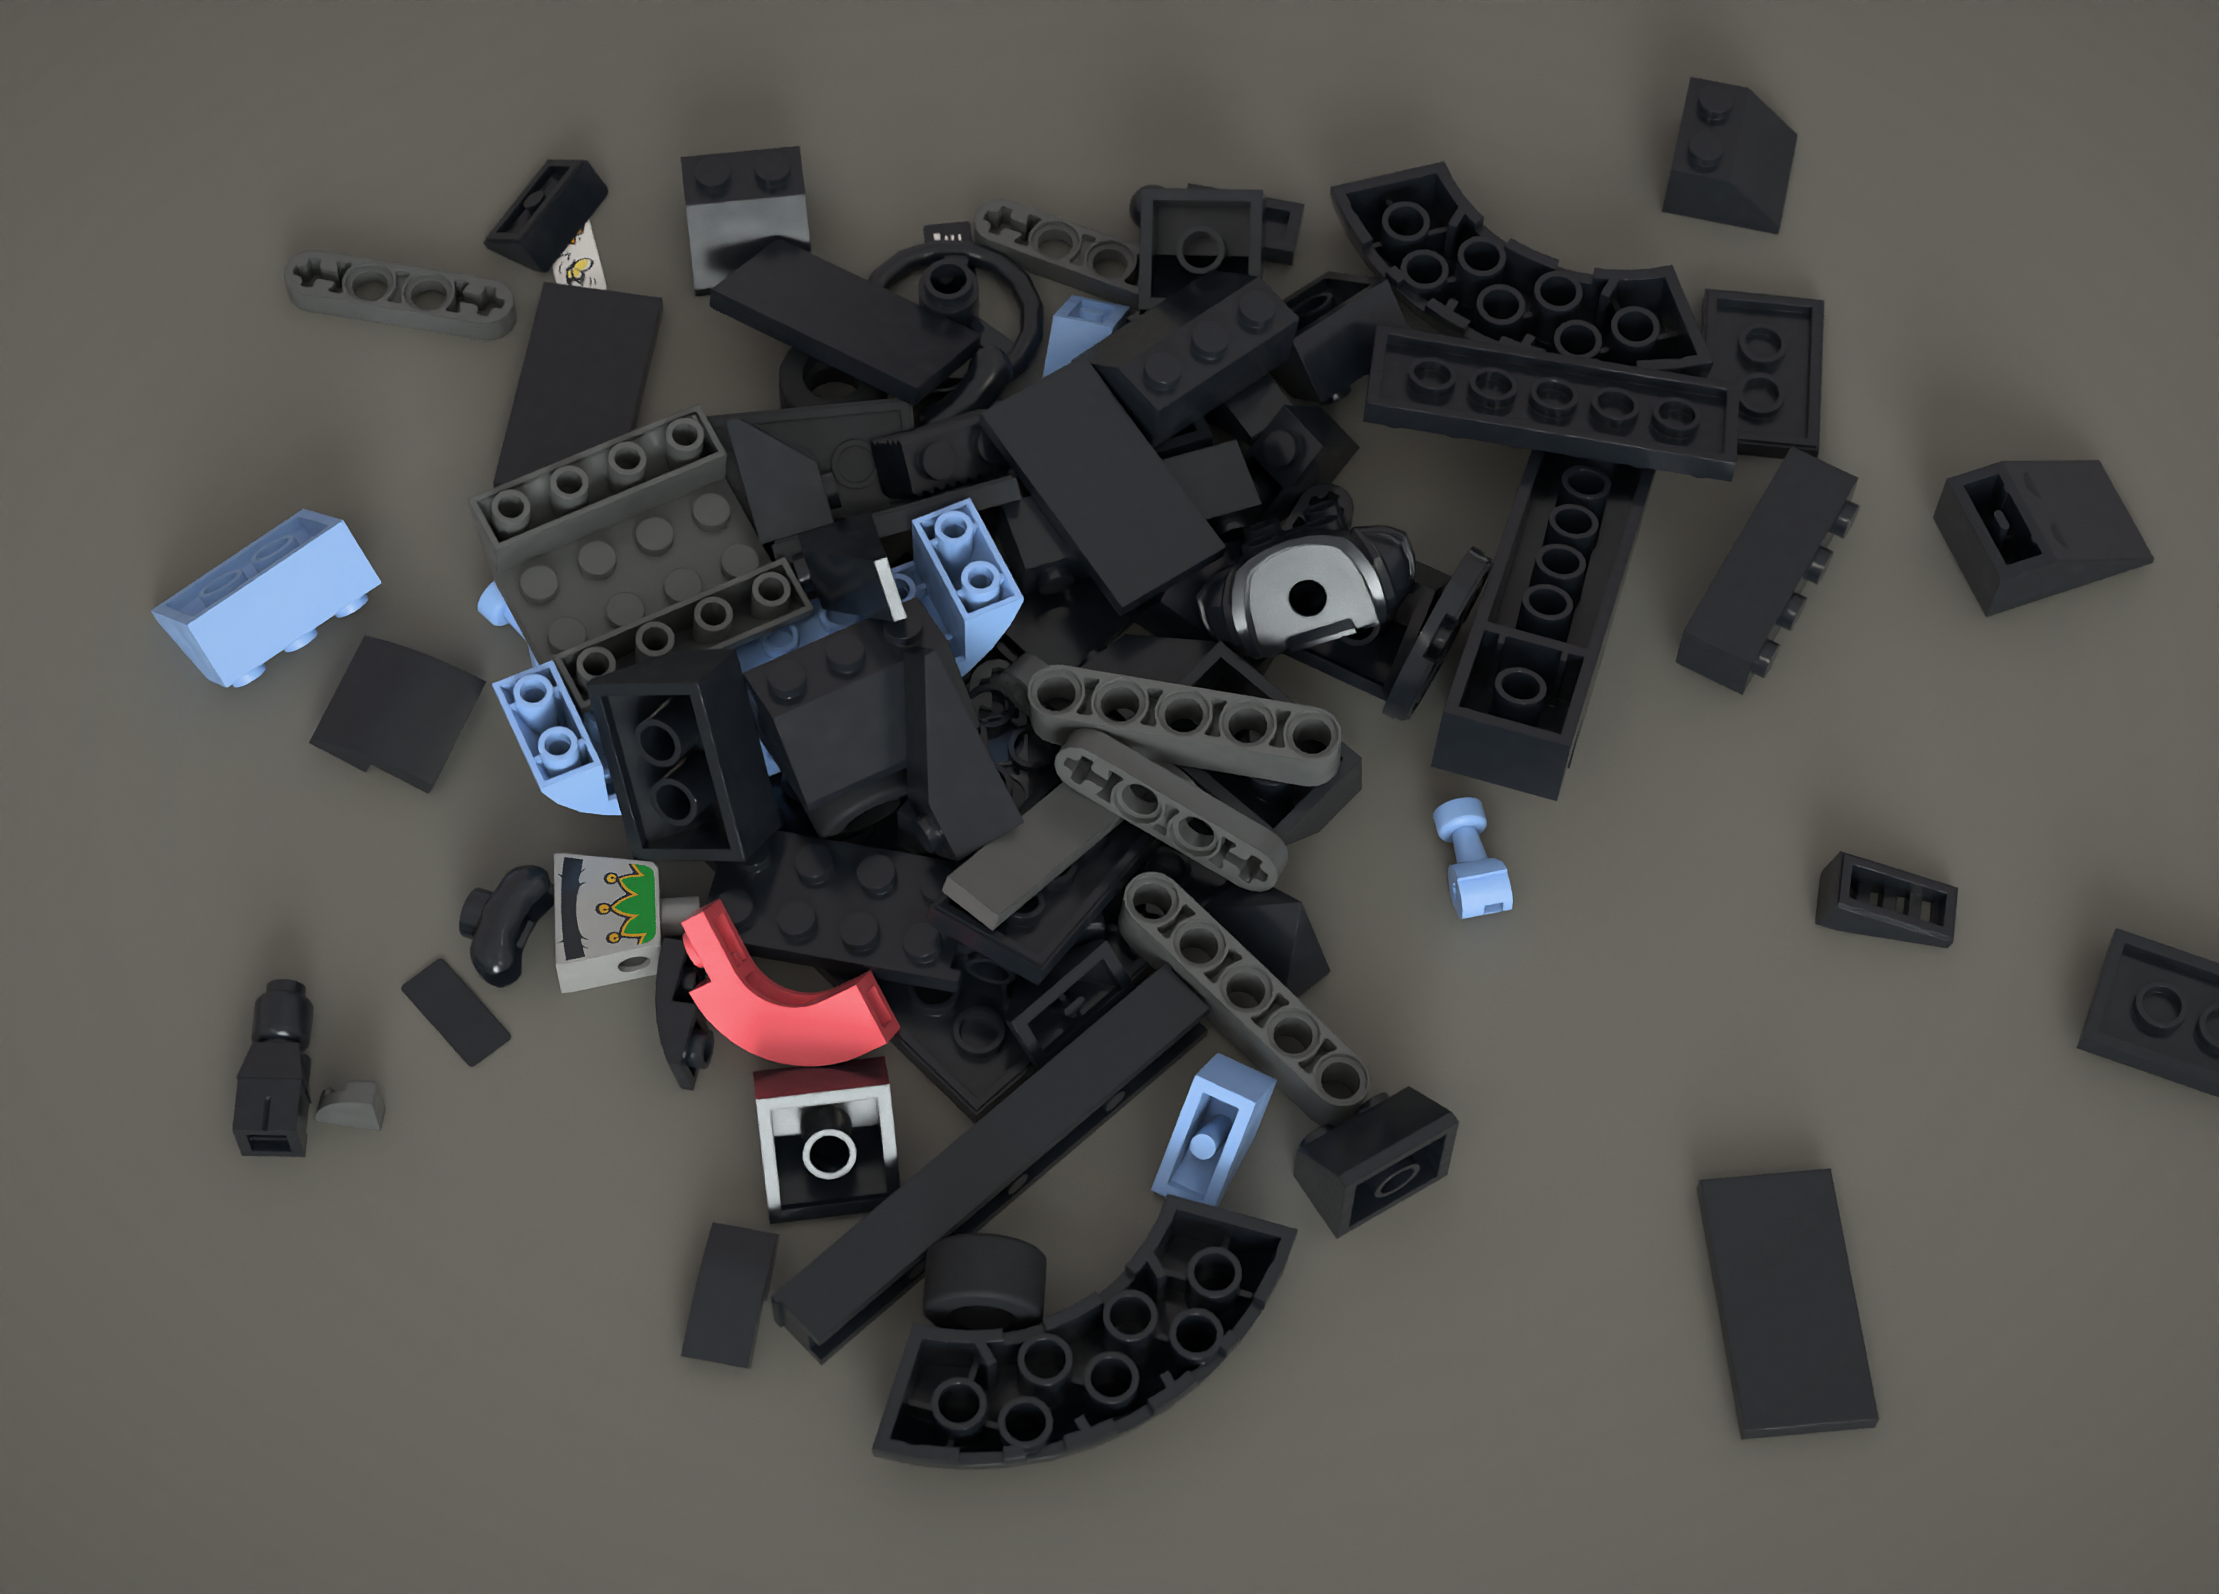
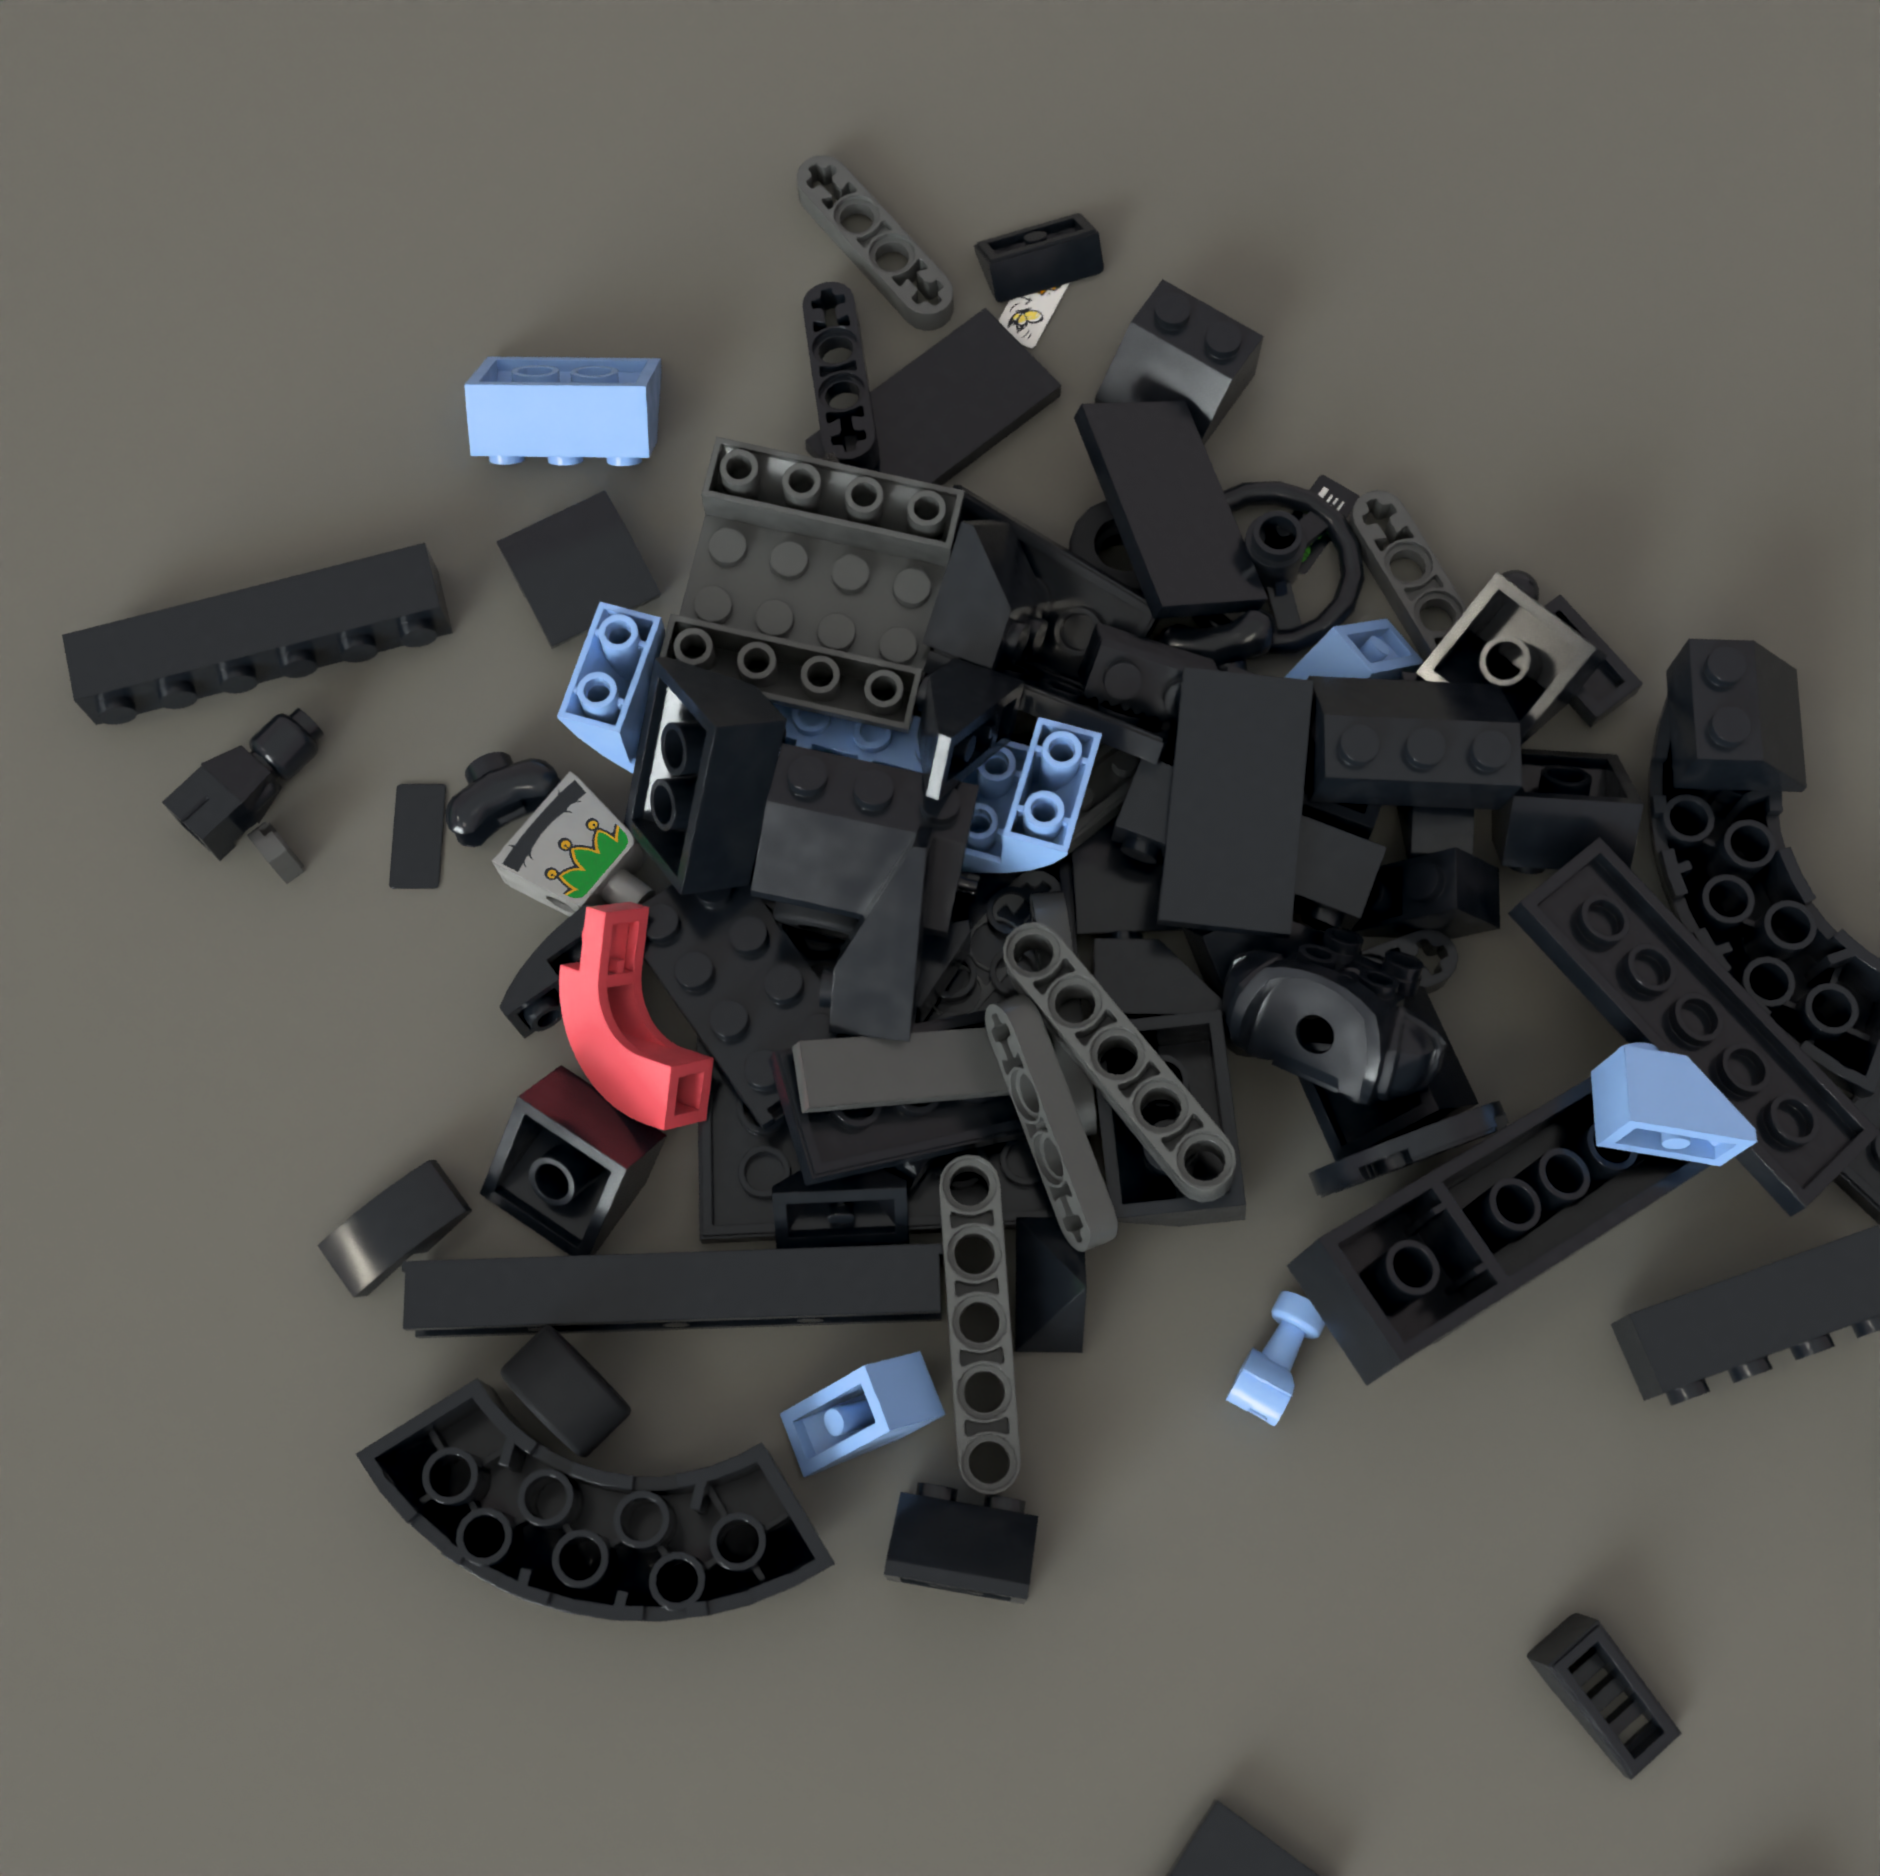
camera: 45 degrees right, 10 degrees up
none -> black brick [62,543,453,725]
none -> black beam [802,282,880,470]
none -> light blue slope [1591,1042,1757,1166]
none -> black slope [1666,639,1807,792]

